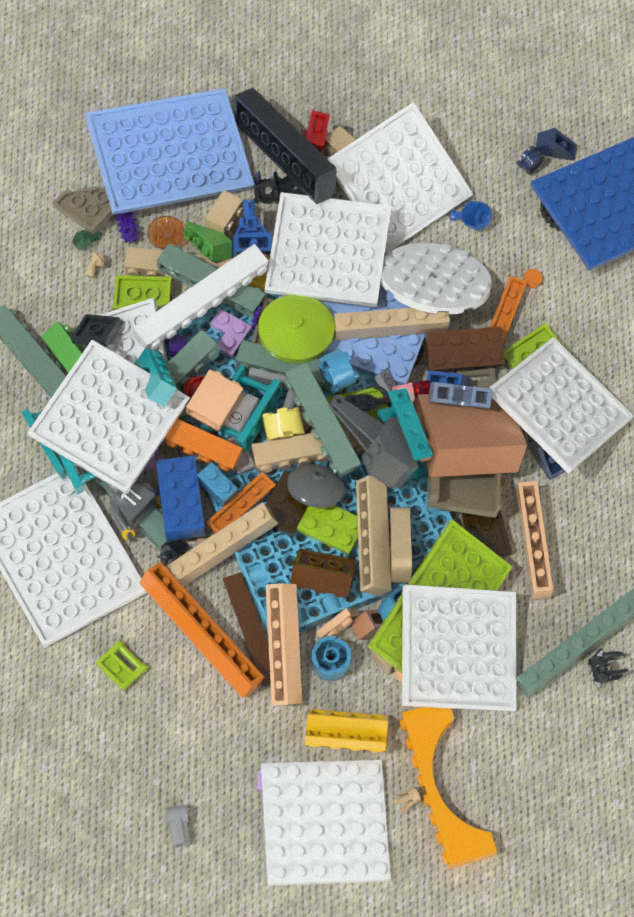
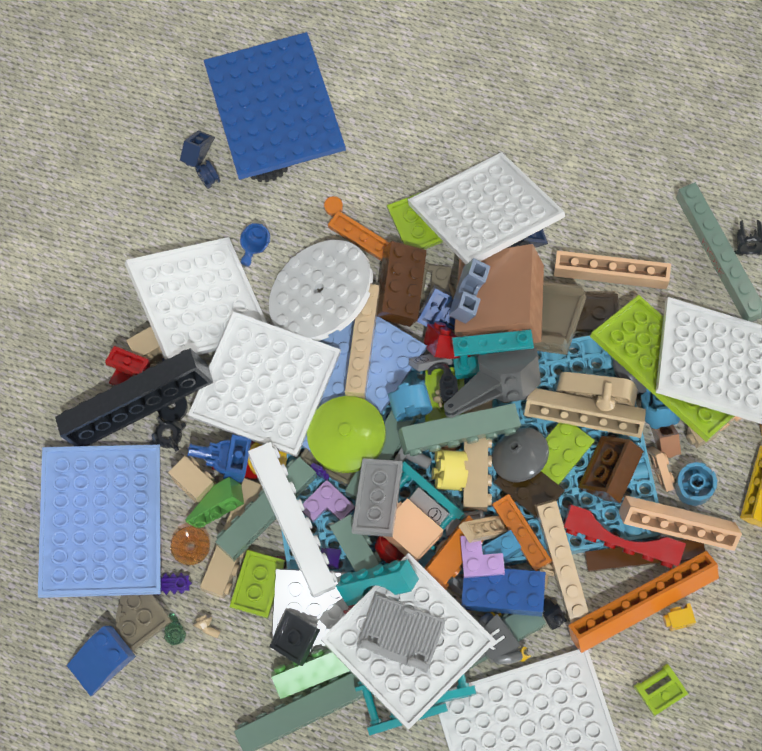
camera: 70 degrees left, 5 degrees up
none -> blue slope [66,626,136,696]
none -> light grey plate [352,458,403,537]
none -> light grey window [357,594,446,673]
none -> tan tile [459,516,508,543]
none -> lavender plate [460,536,505,578]
none -> red arch [563,505,686,569]
none -> tan plate [596,383,616,411]
none -> yellow brick [663,603,696,632]

